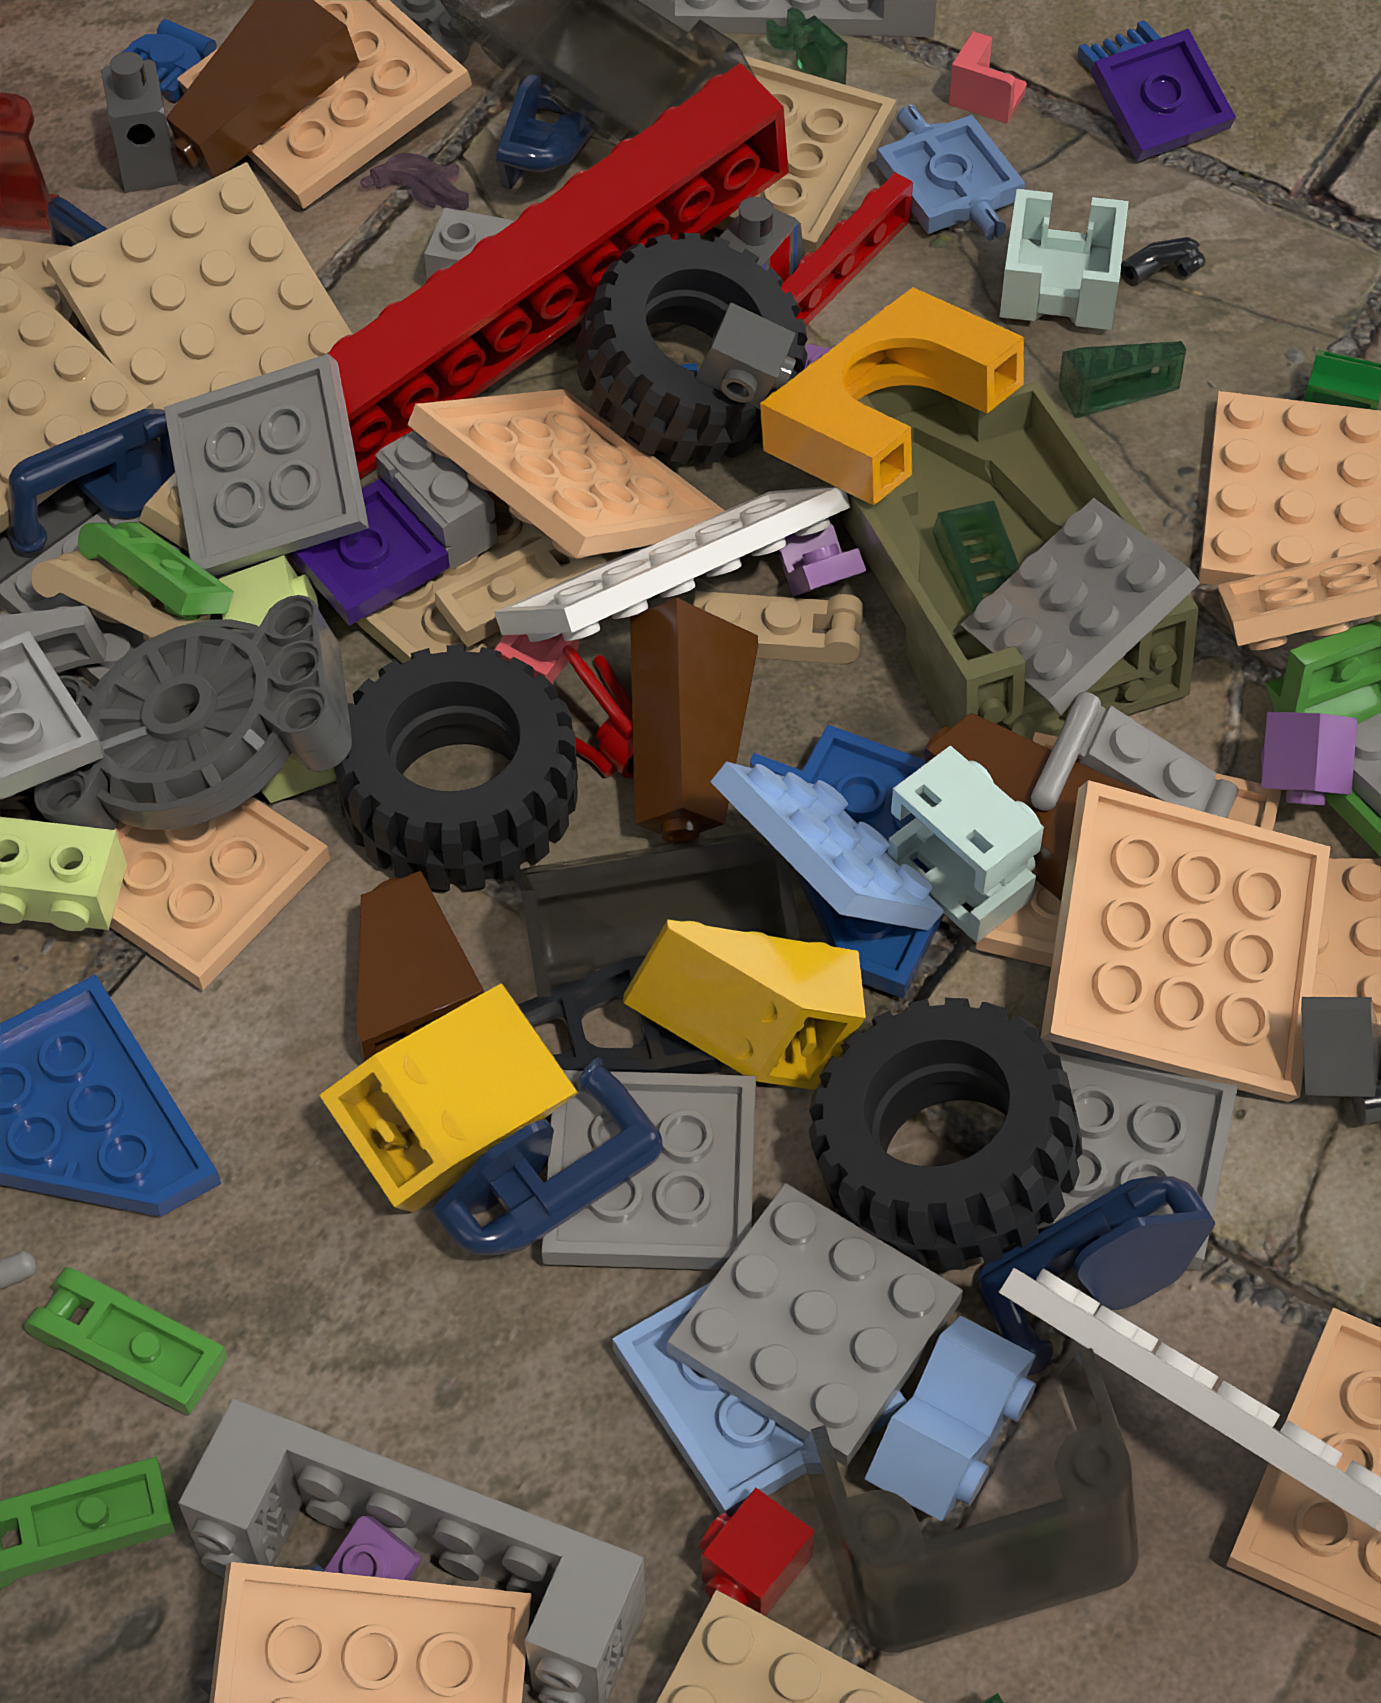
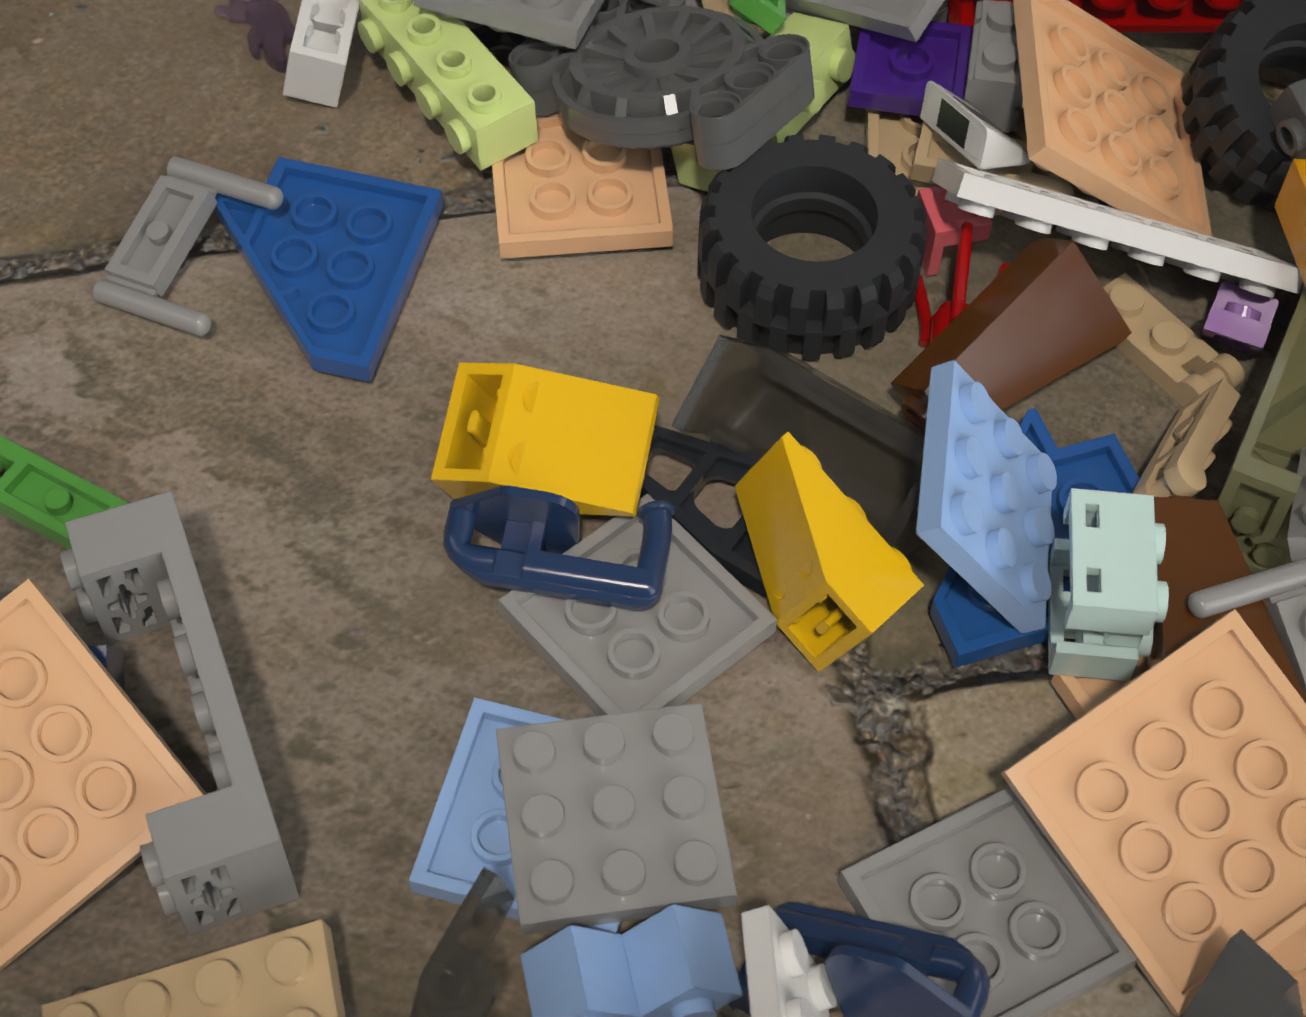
camera: 45 degrees right, 0 degrees up
bright green plate [24,1267,228,1416] -> none
medium lavender bracket [325,1516,421,1581] -> none
reddish brown slope [356,871,485,1063] -> none
red brick [699,1487,815,1617] -> none
black tyre [809,997,1083,1271] -> none
none -> slope [920,81,1030,170]
none -> tan plate [1133,378,1240,497]

